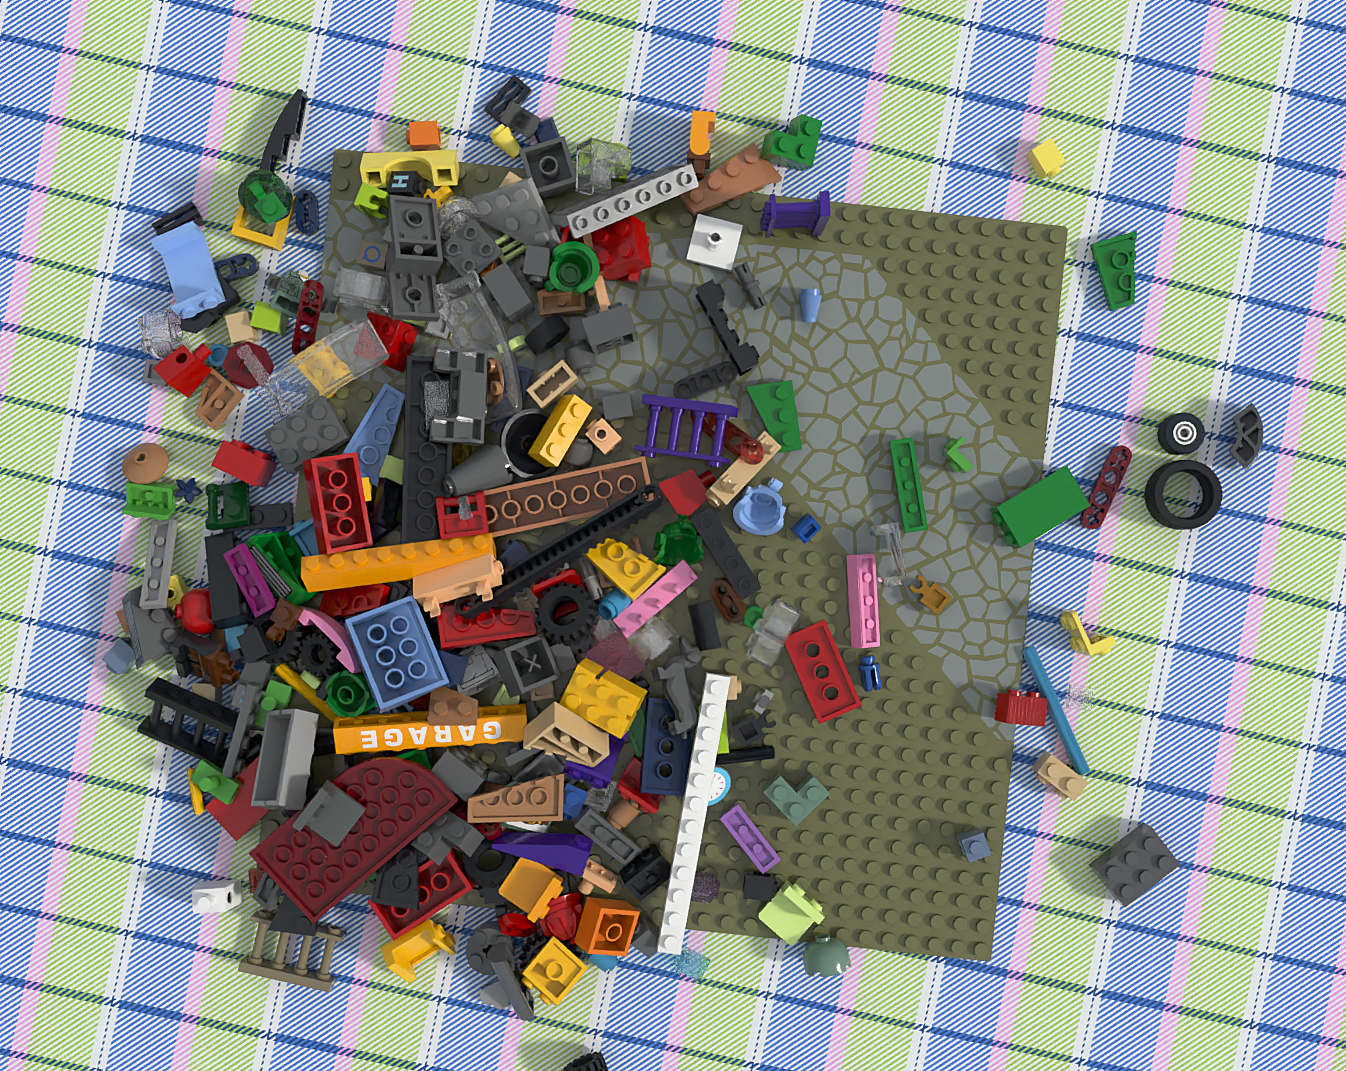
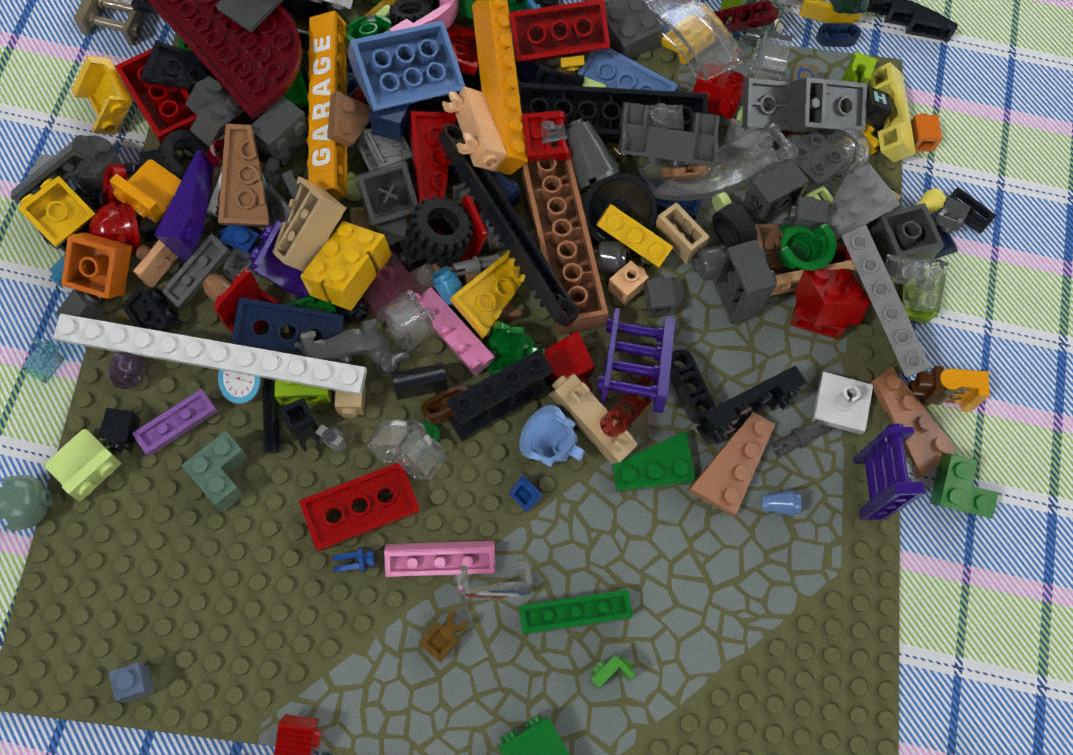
camera: 80 degrees right, 20 degrees down
none -> nougat wing [687,412,775,516]

